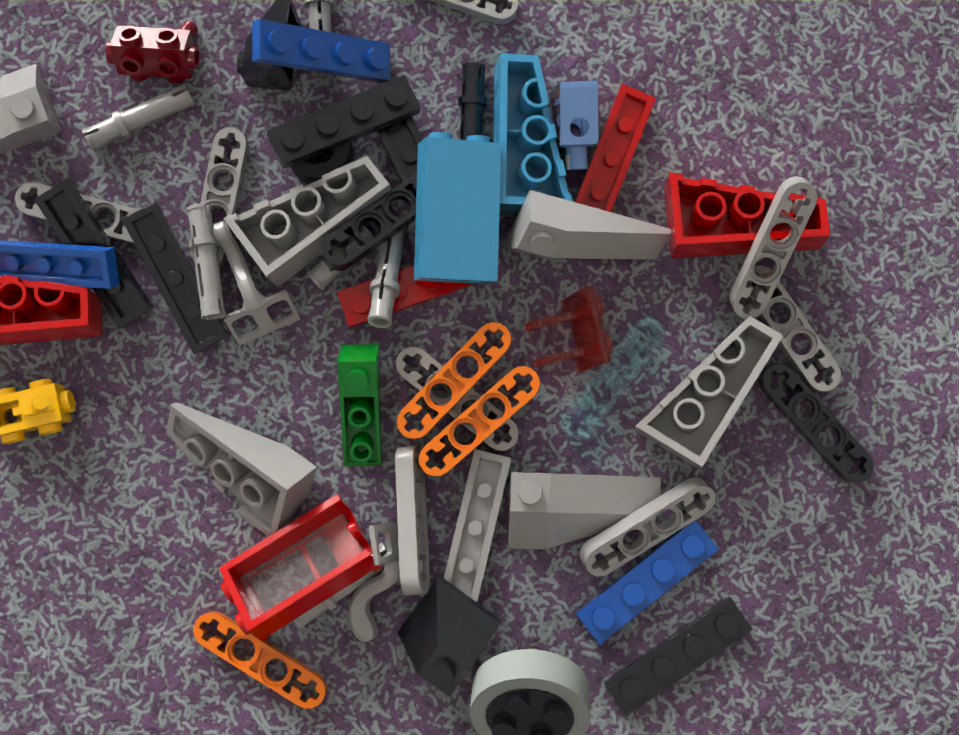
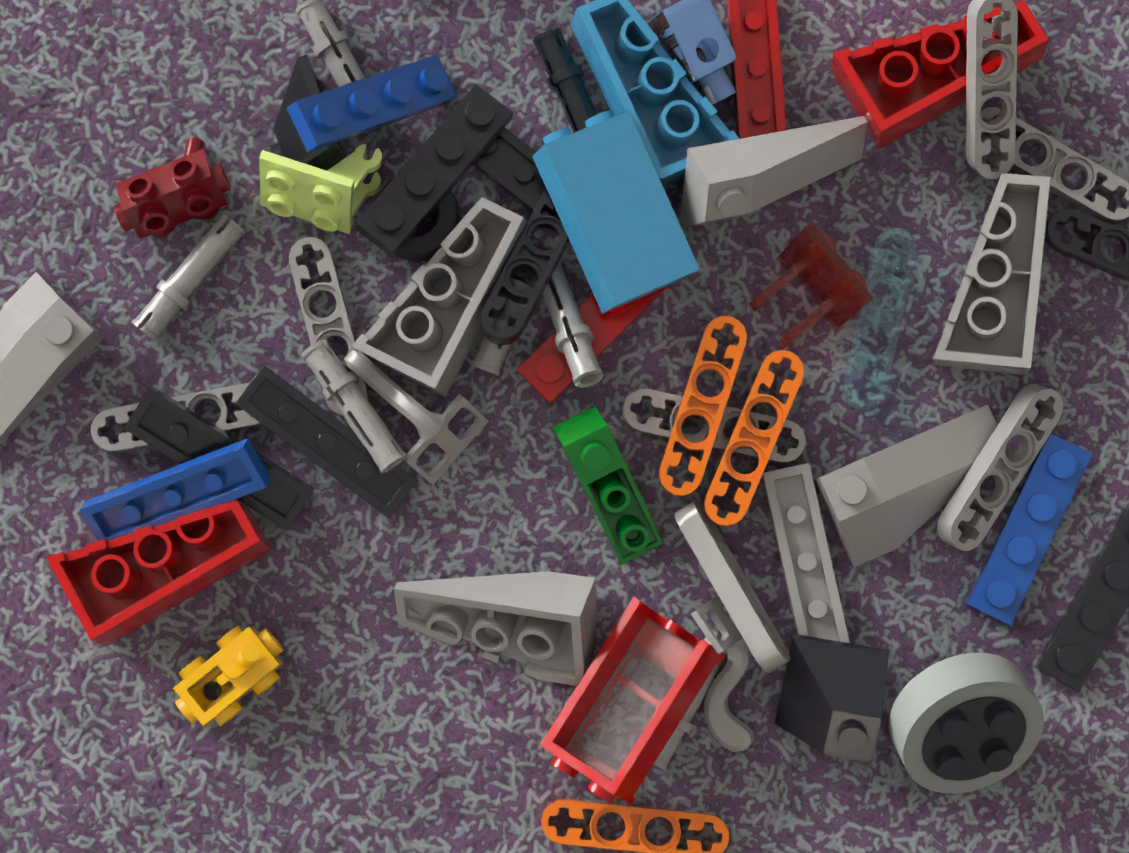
camera: 20 degrees left, 0 degrees up
none -> yellowish green plate [259,144,382,234]

